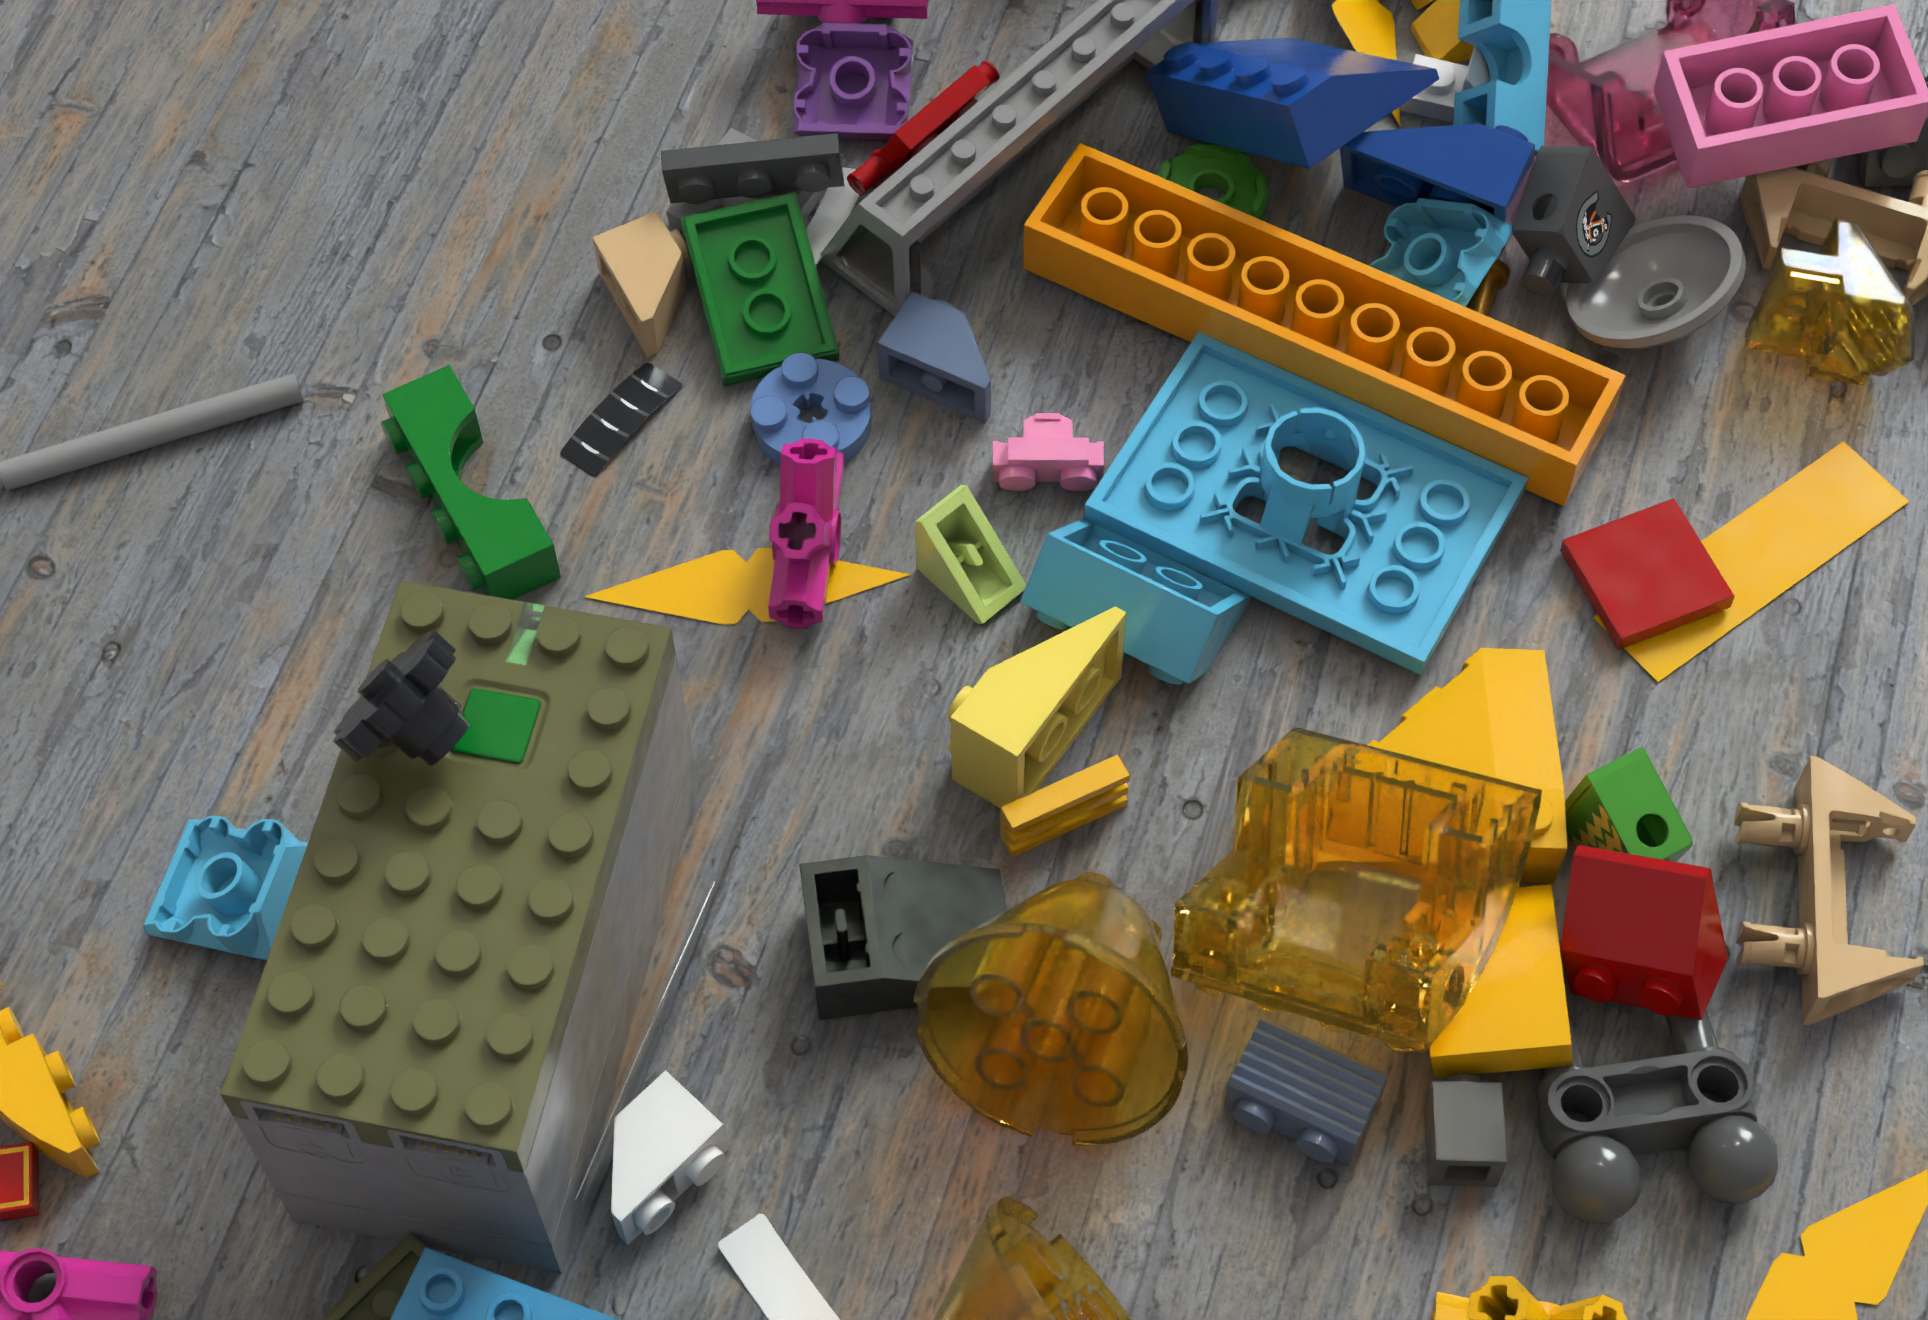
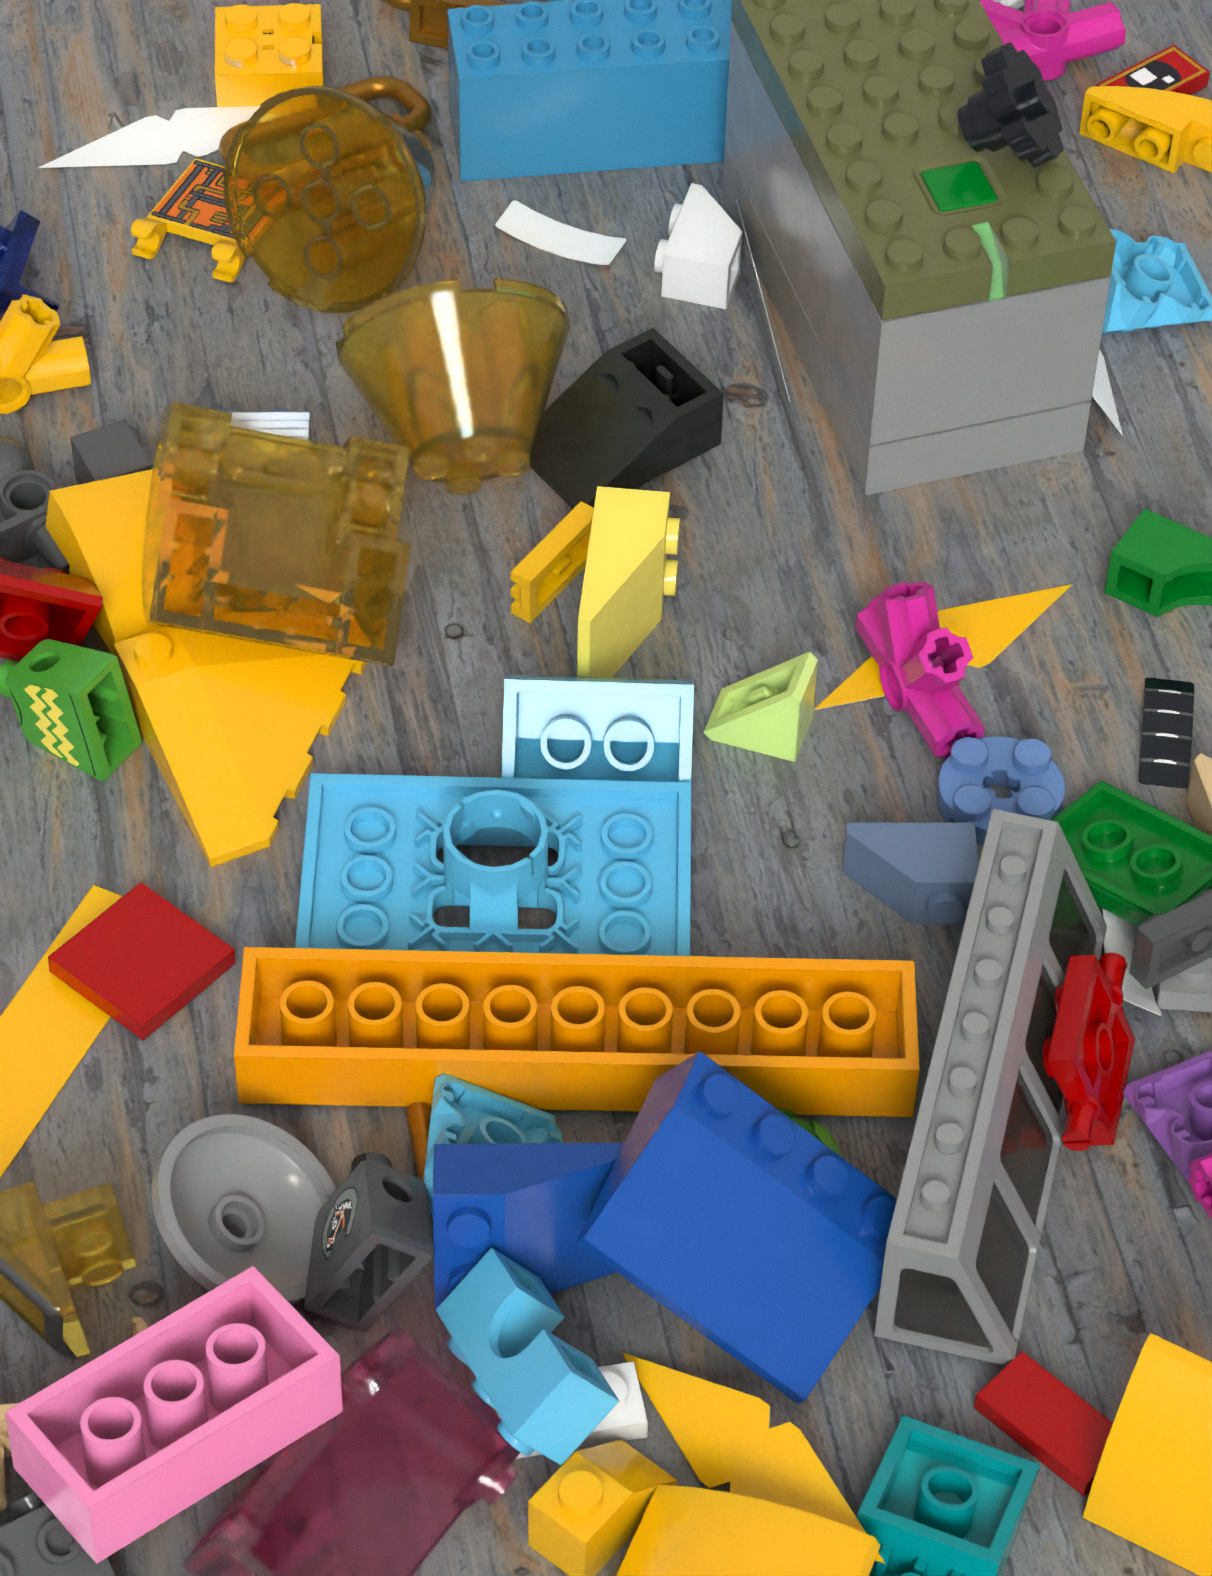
camera: 150 degrees right, 10 degrees down
bright pink piece [993,413,1104,492] -> none

